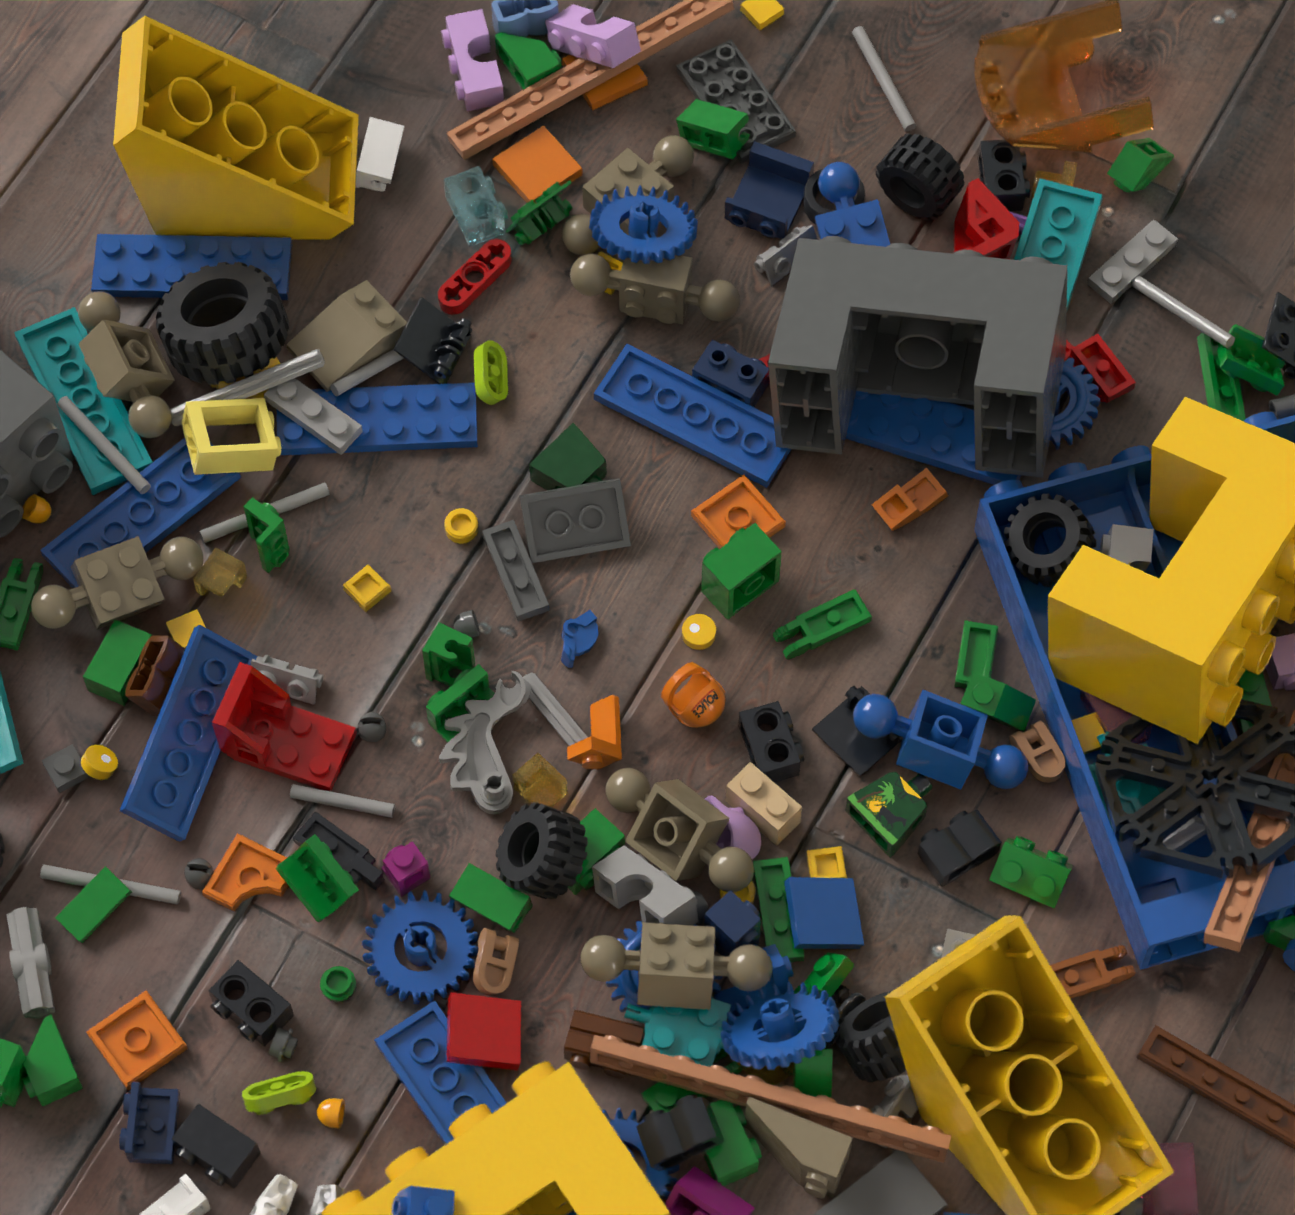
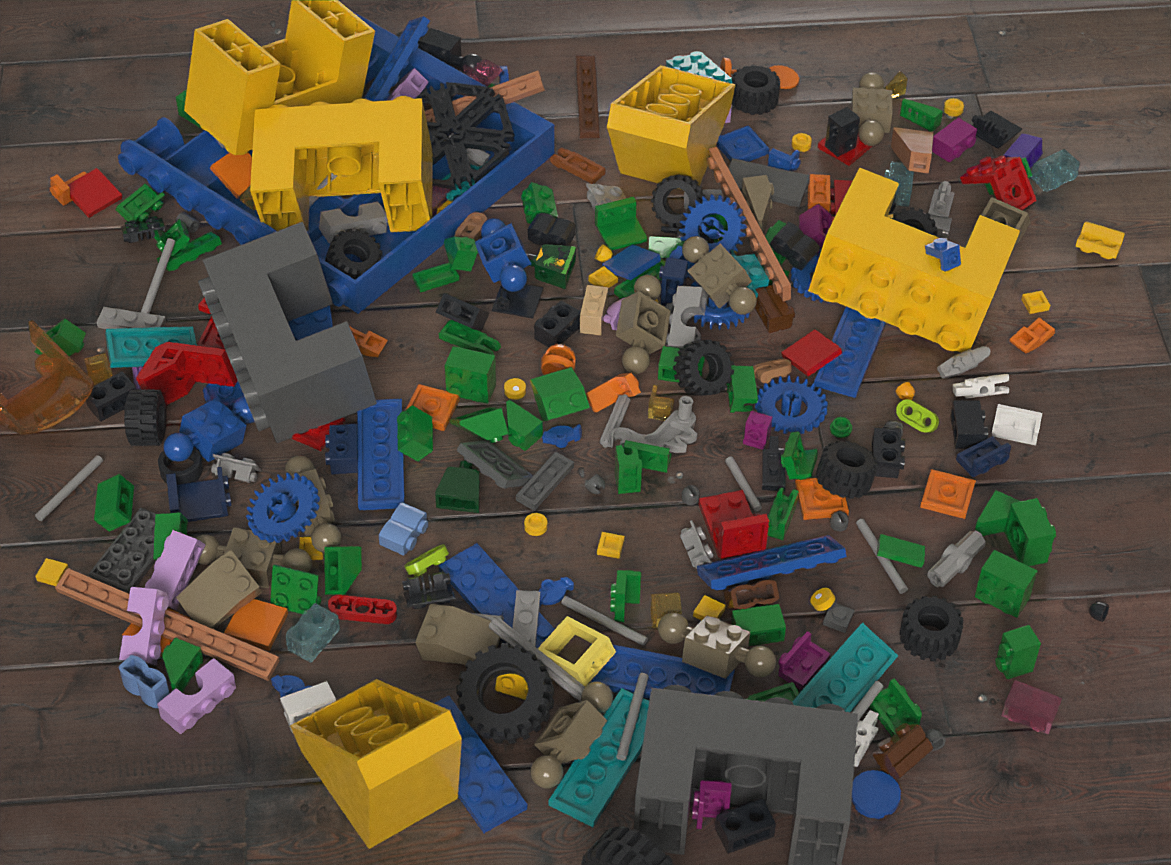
camera: 125 degrees left, 15 degrees down
none -> green brick [94,474,134,532]
none -> lavender brick [145,530,205,610]
none -> dark tan slope [176,550,263,629]
none -> blue piece [271,675,312,697]
none -> green slope [324,546,362,595]
none -> medium blue brick [379,502,428,555]
none -> green brick [397,405,433,462]
none -> black brick [435,293,489,332]
none -> green slope [449,407,509,443]
none -> green slope [506,400,543,451]
none -> green slope [530,367,590,422]
none -> blue piece [539,577,574,606]
none -> green bracket [595,197,647,251]
none -> yellow hinge [595,244,612,263]
none -> green hinge [768,487,799,540]
none -> magenta bracket [778,631,831,691]
none -> black tyre [816,441,878,499]

